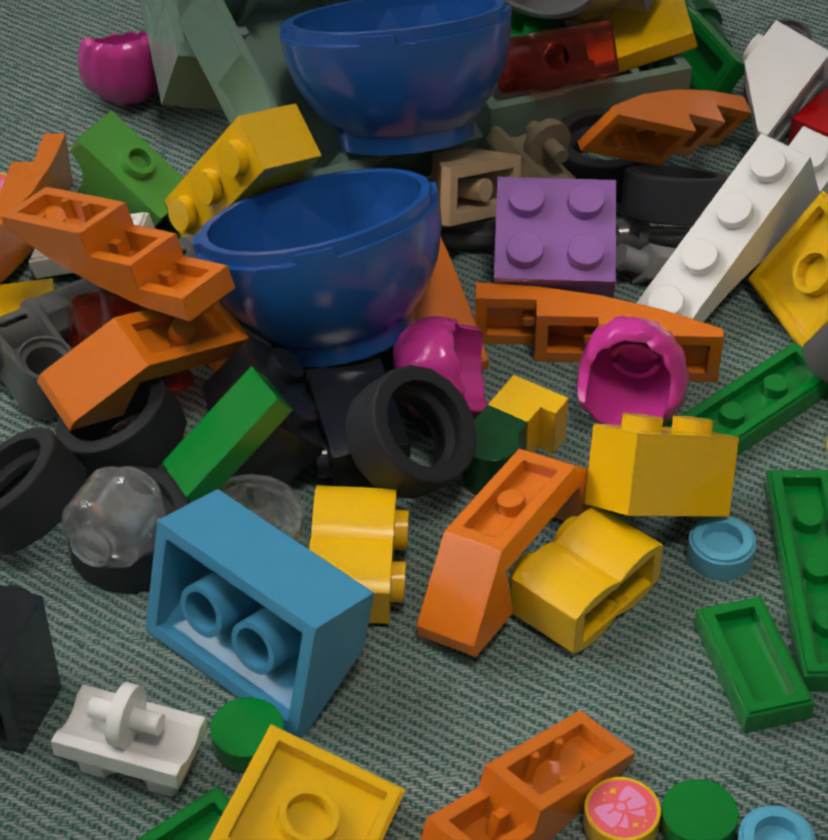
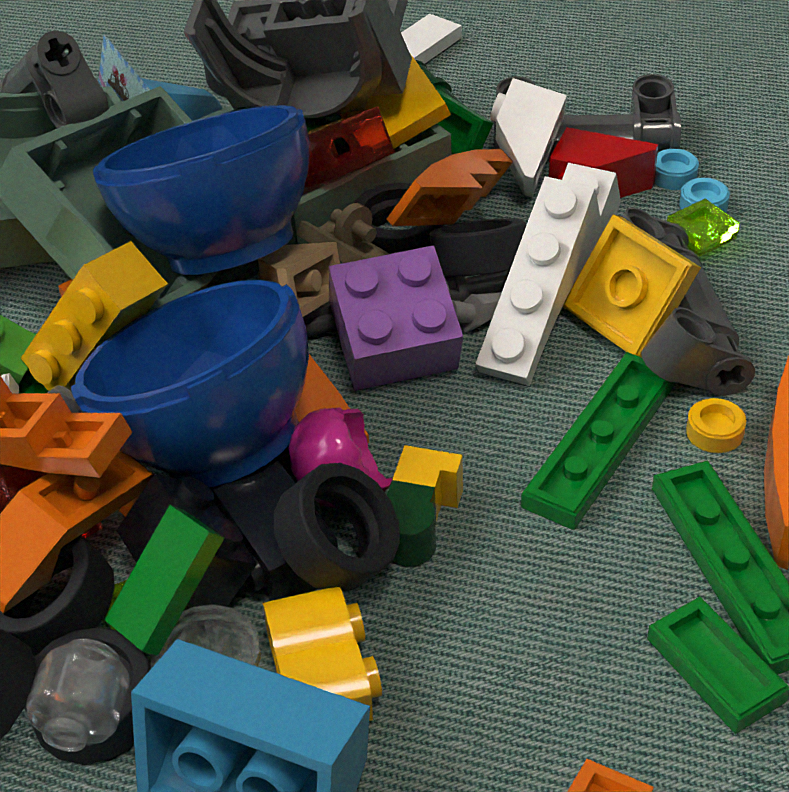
camera: 15 degrees left, 0 degrees up
orange slope [416,449,594,657] -> none
orange slope [475,282,724,382] -> none
yellow brick [509,507,663,654] -> none
dark pink hair [577,316,691,425] -> none
yellow brick [584,413,739,517] -> none
medium azure tile [687,516,756,581] -> none

